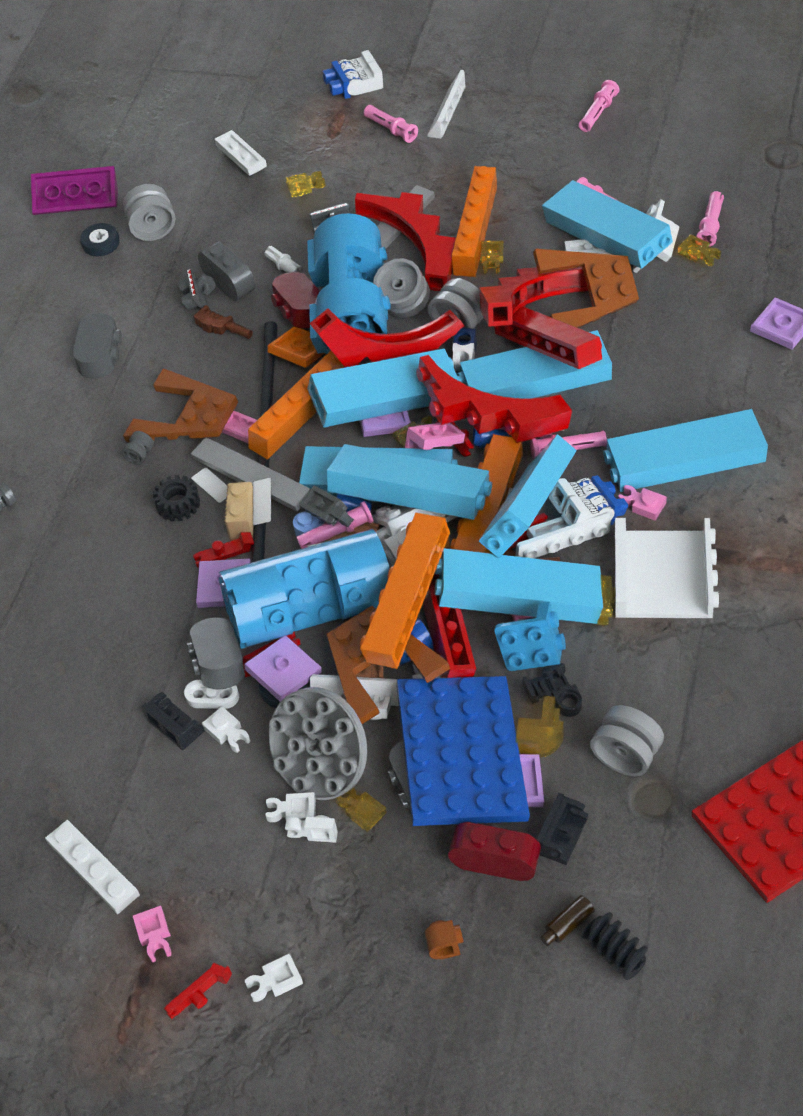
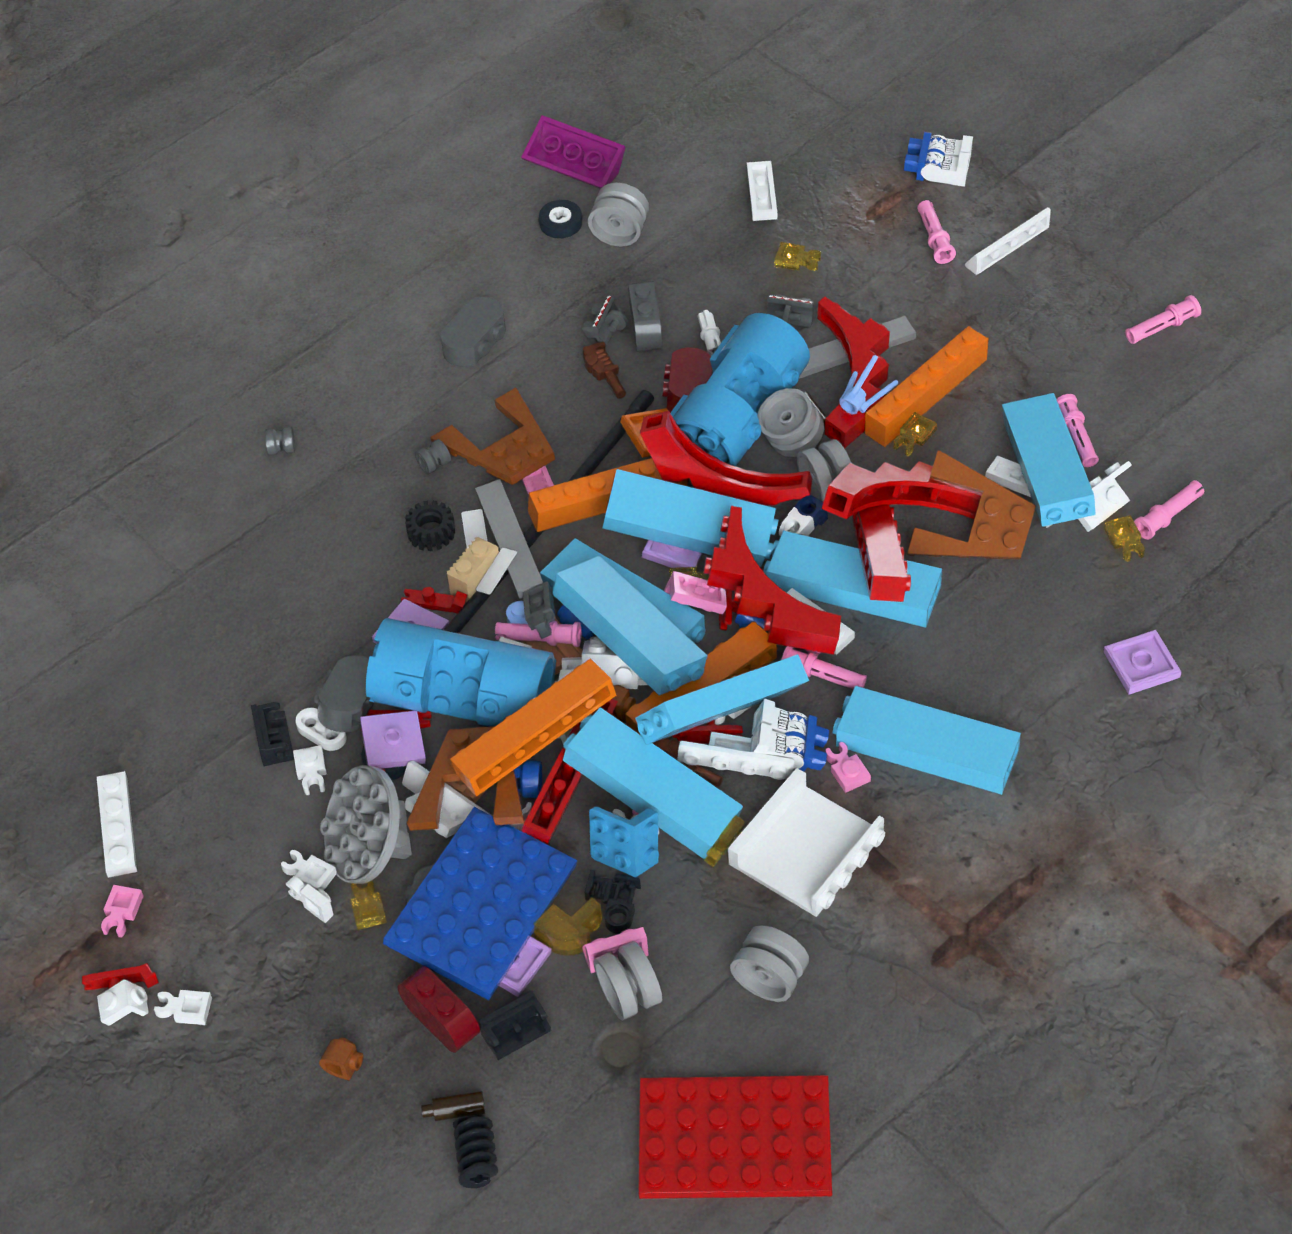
camera: 30 degrees right, 0 degrees up
none -> white bracket [97,979,149,1026]
none -> bright pink bracket [582,927,649,973]
none -> light grey wheel [730,925,809,1002]
none -> light blue plant [839,355,898,414]

